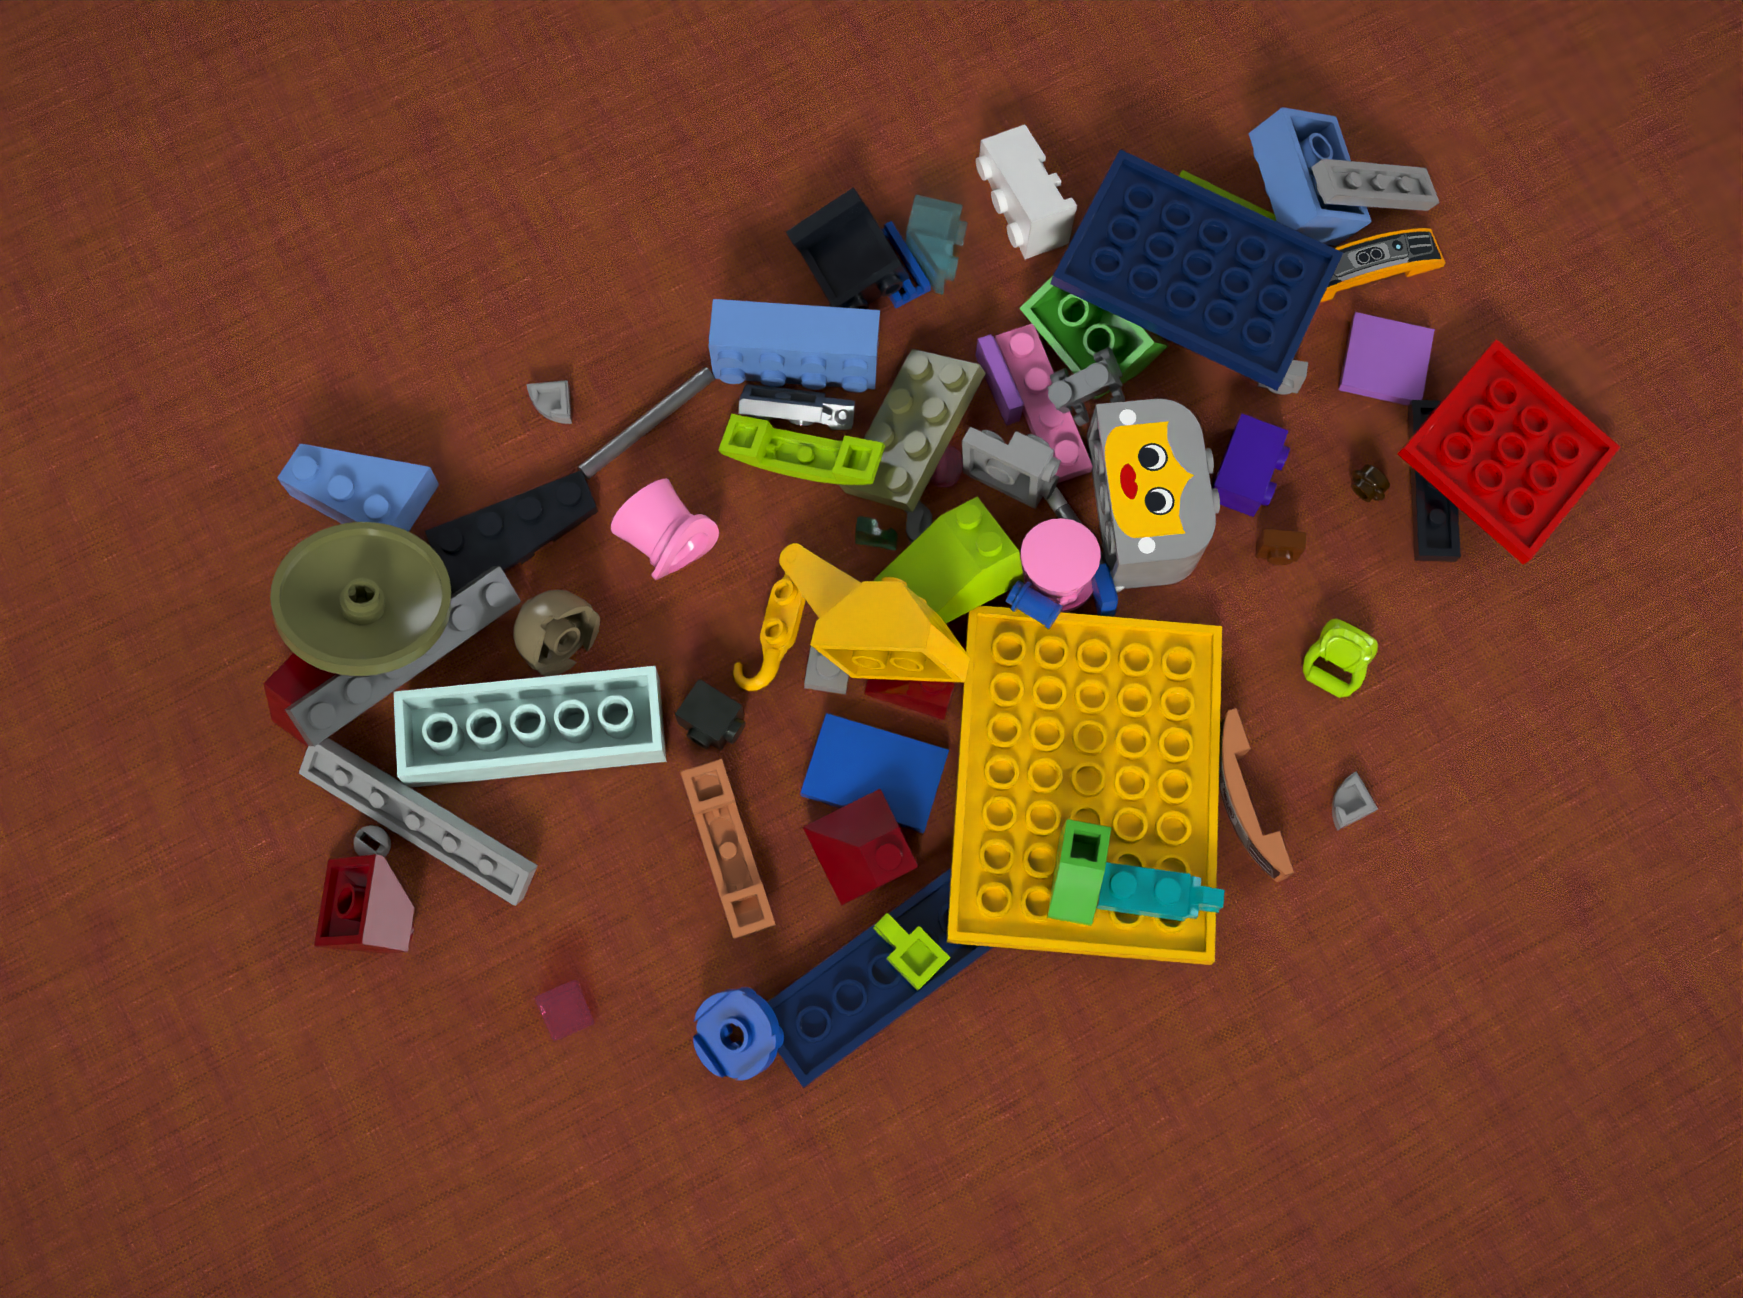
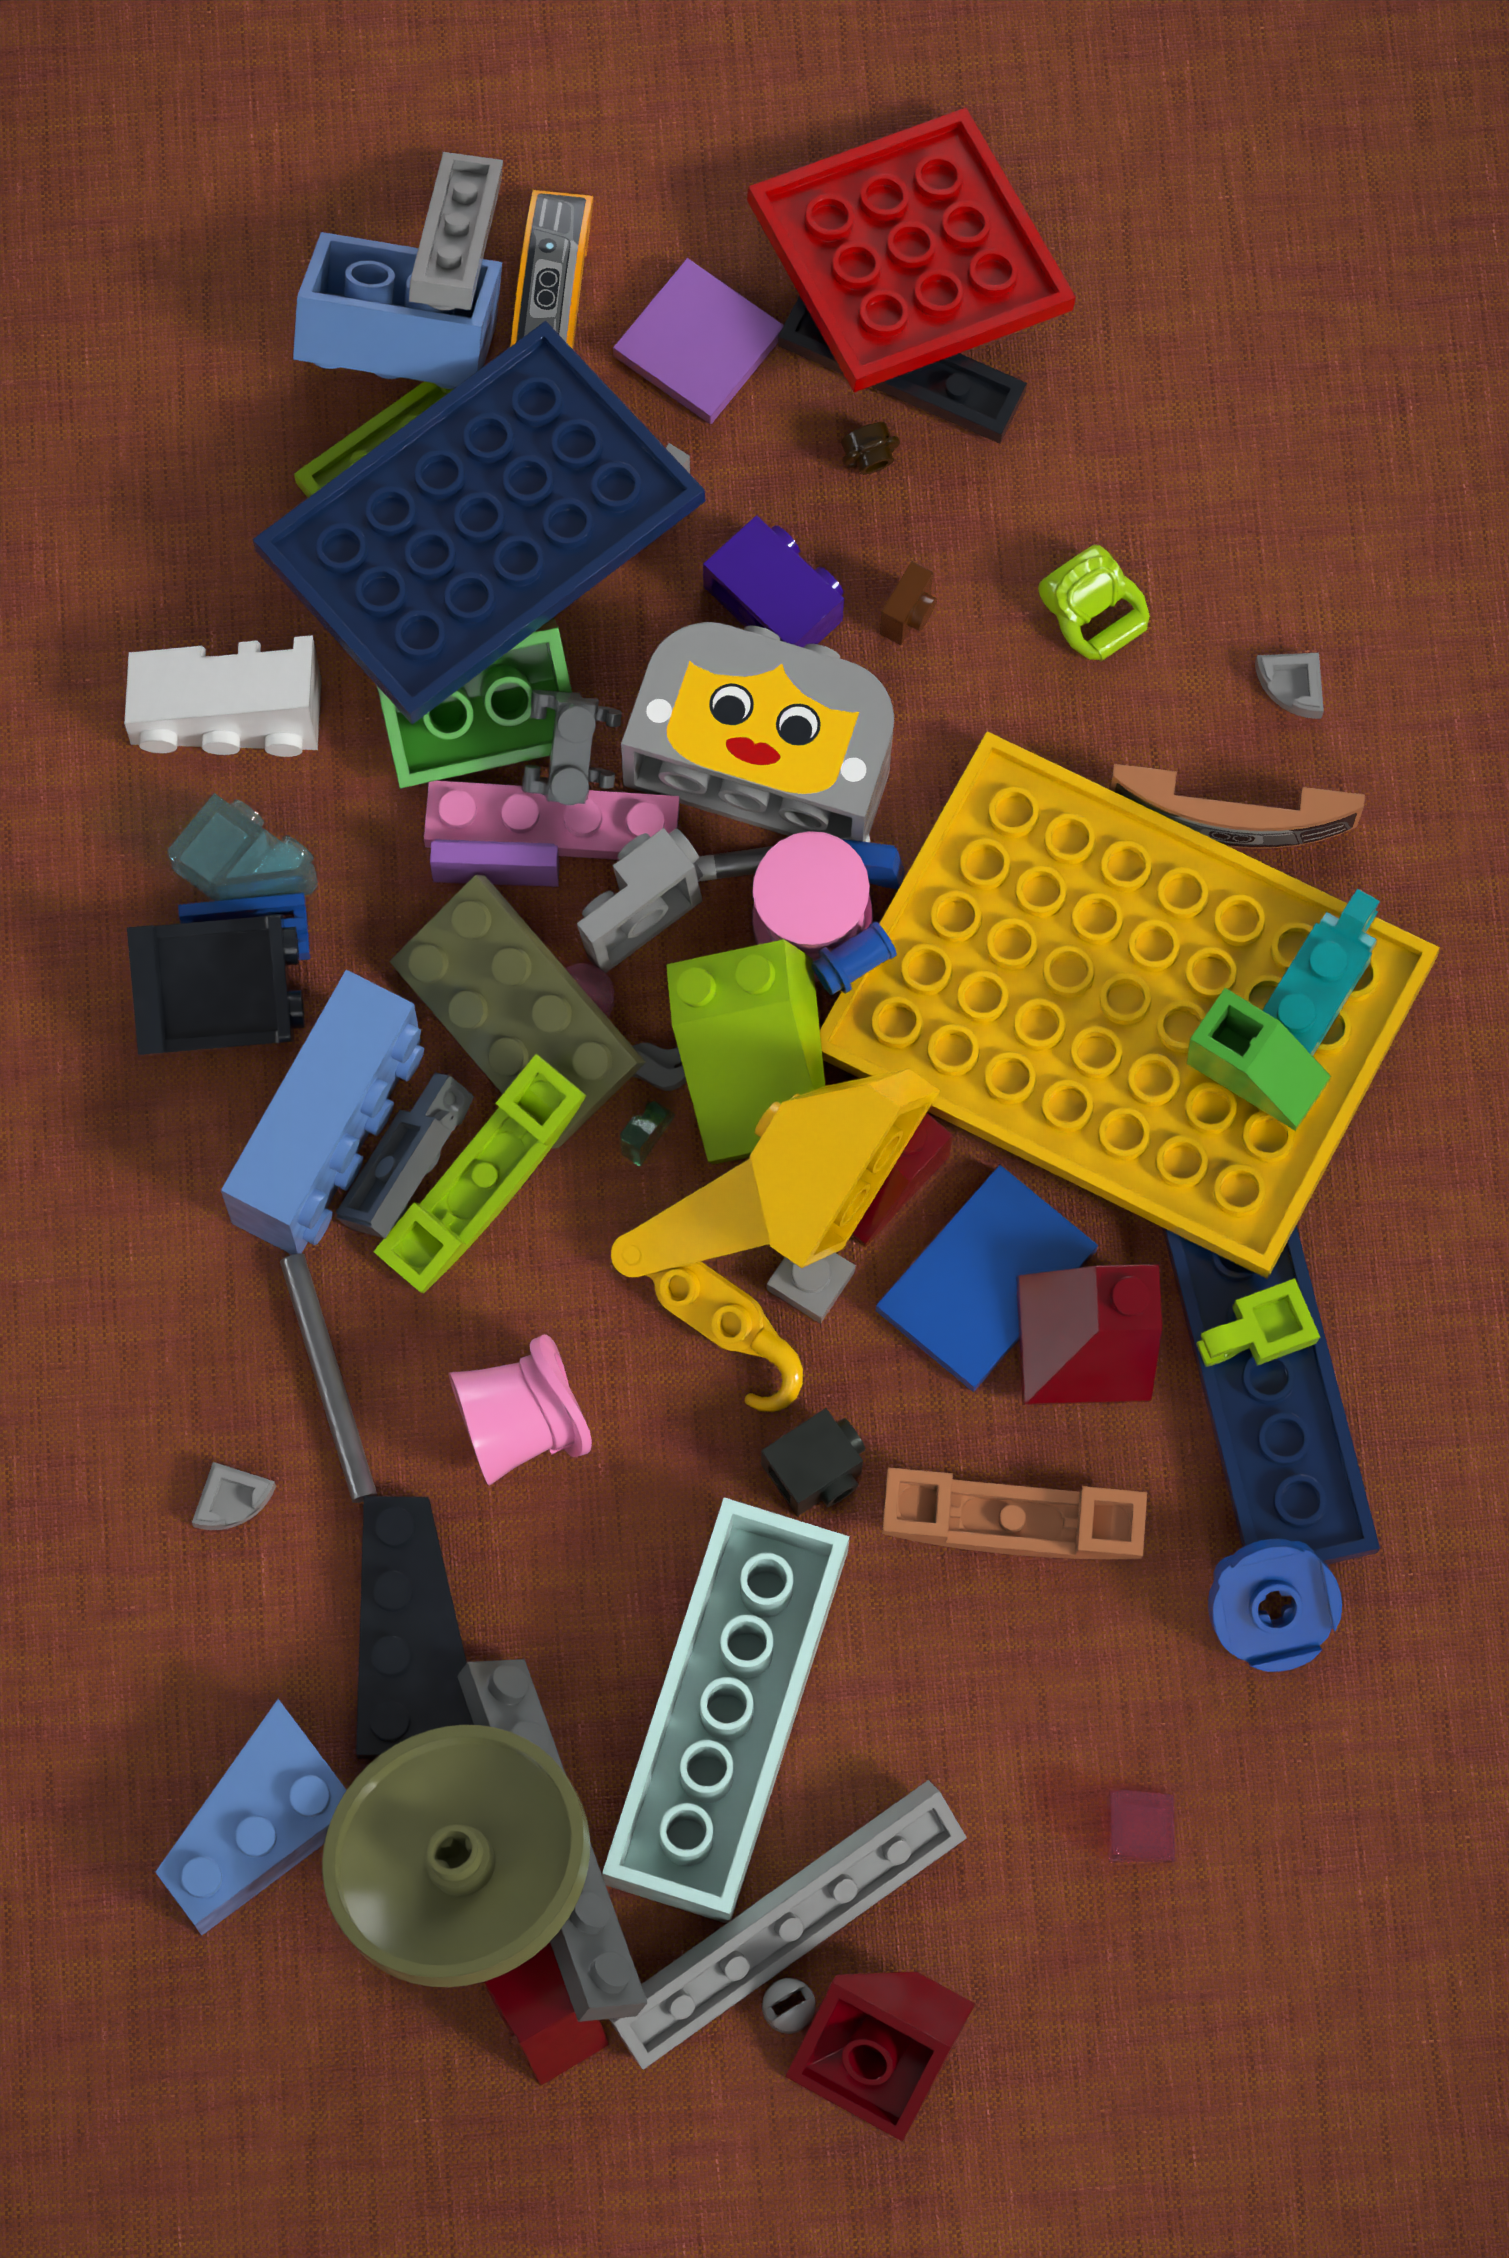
camera: 65 degrees left, 0 degrees up
dark tan cylinder [513,589,600,676] -> none

